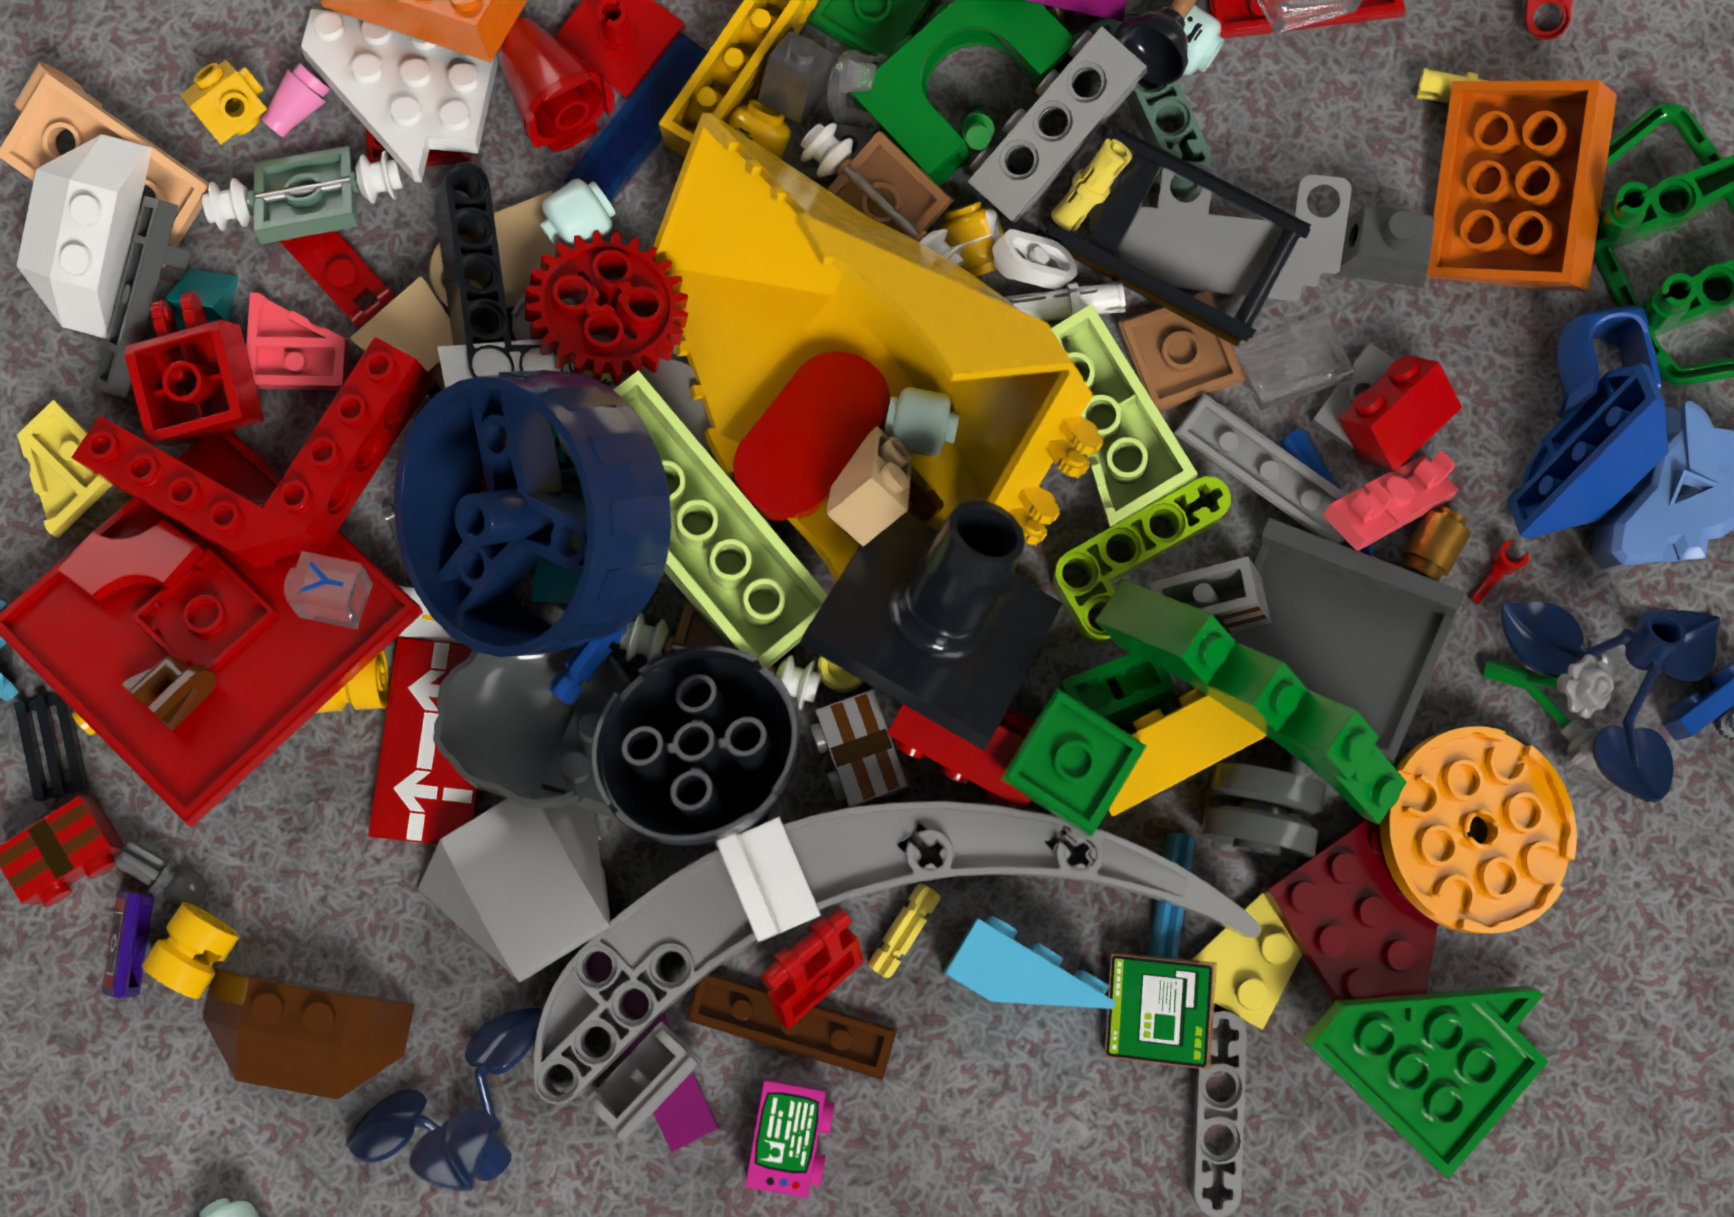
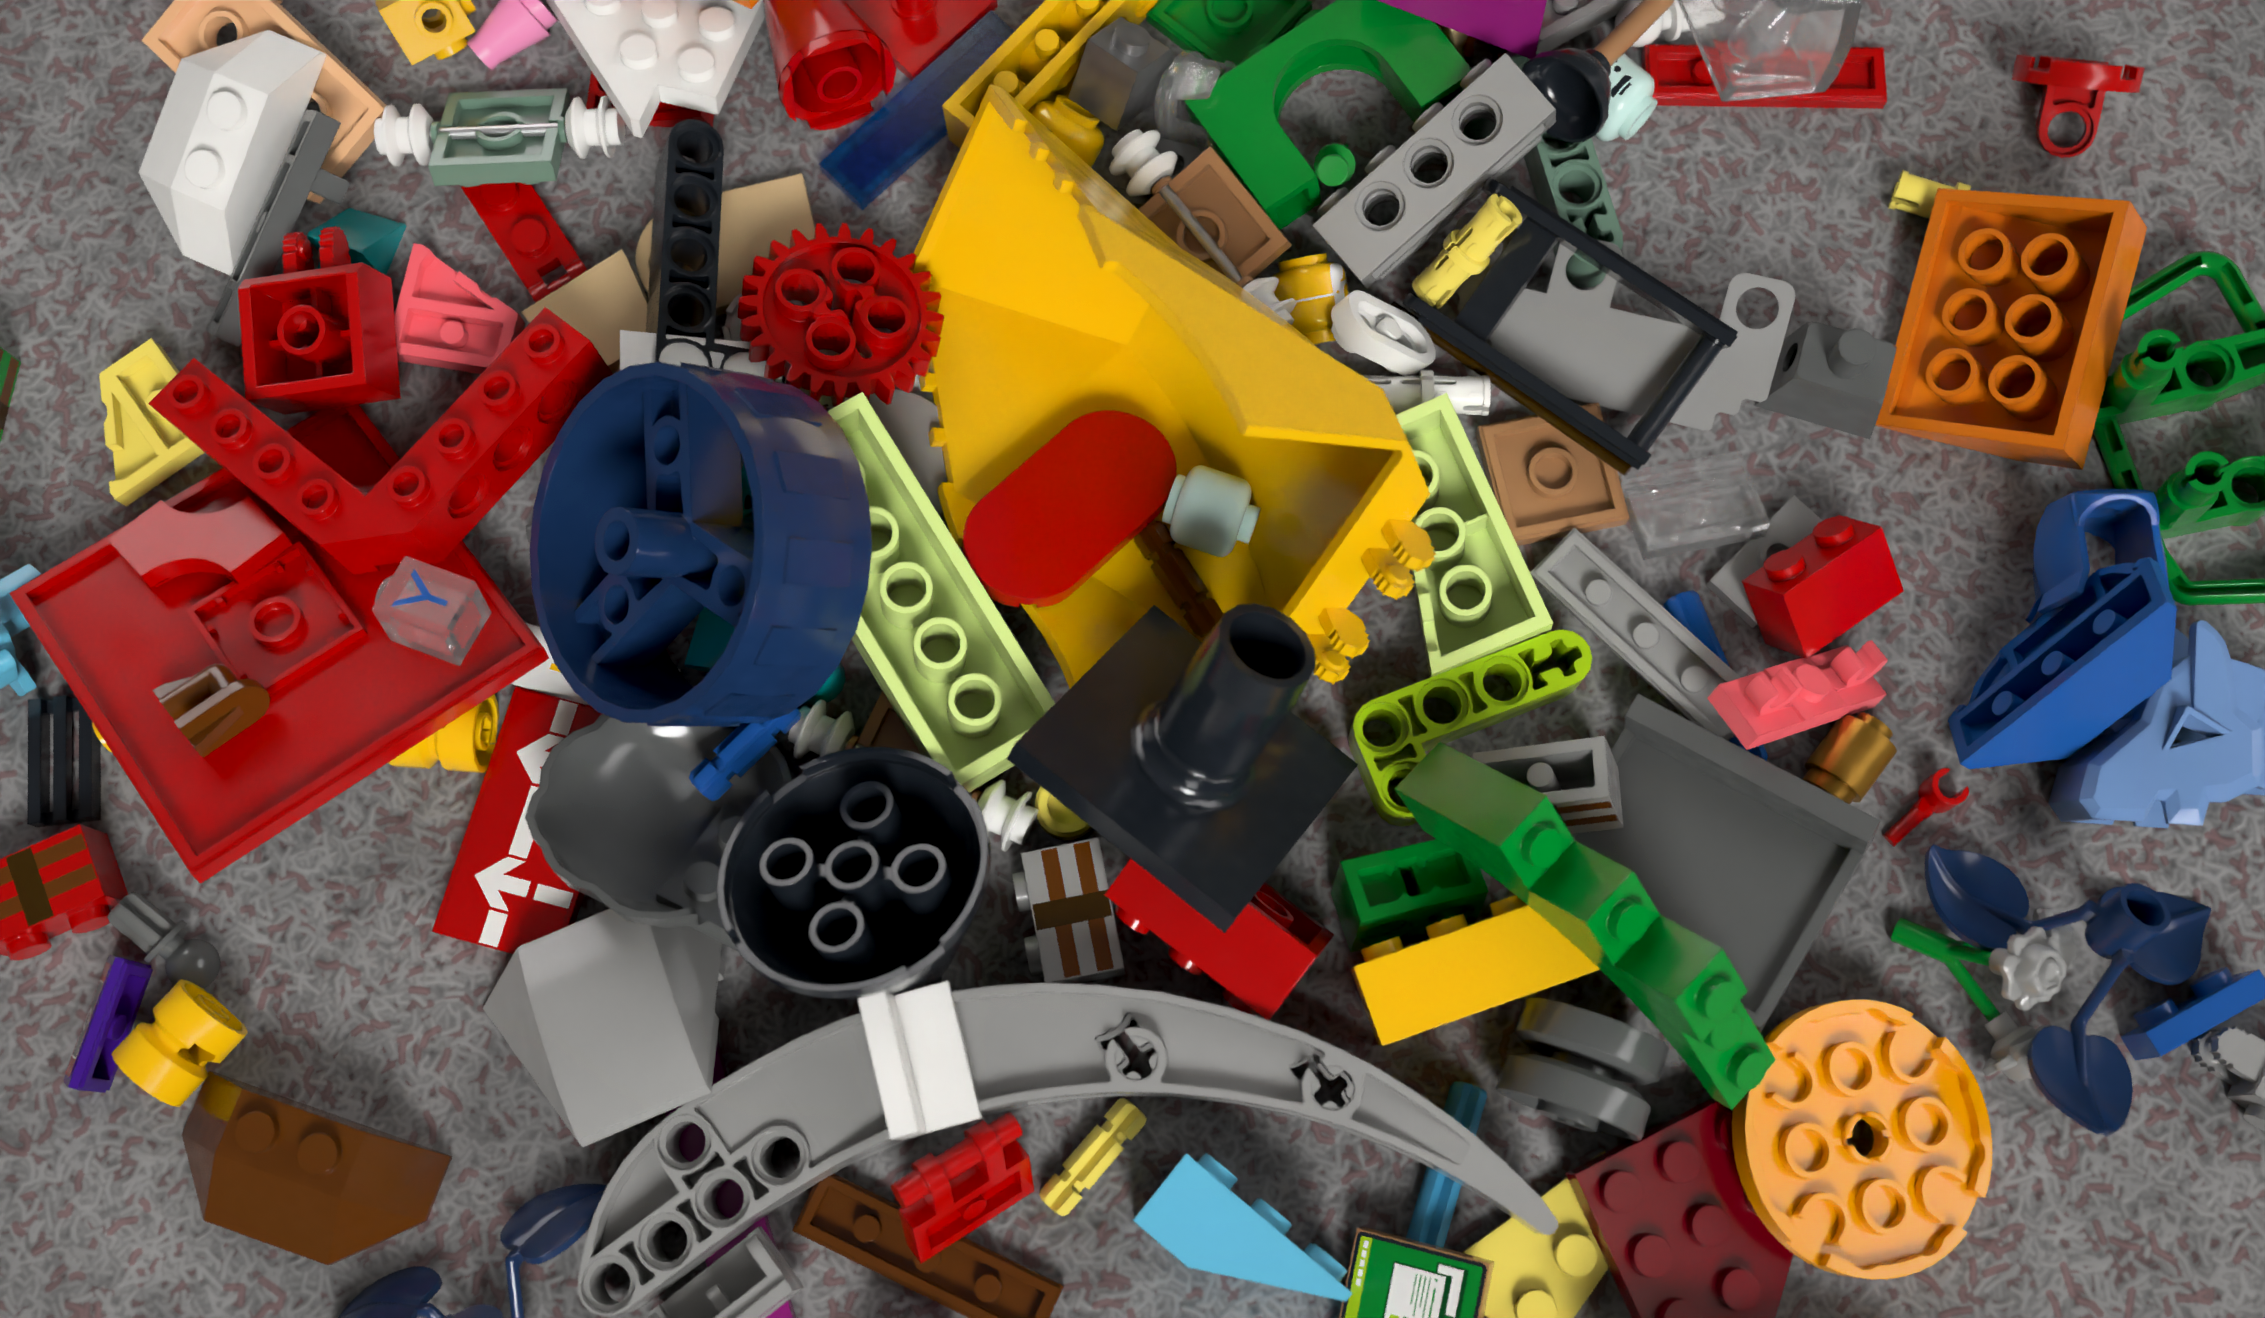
camera: 10 degrees right, 5 degrees down
light aqua head [539,179,616,250] -> none
tan slope [827,426,912,546] -> none
green tile [1000,688,1146,837] -> none

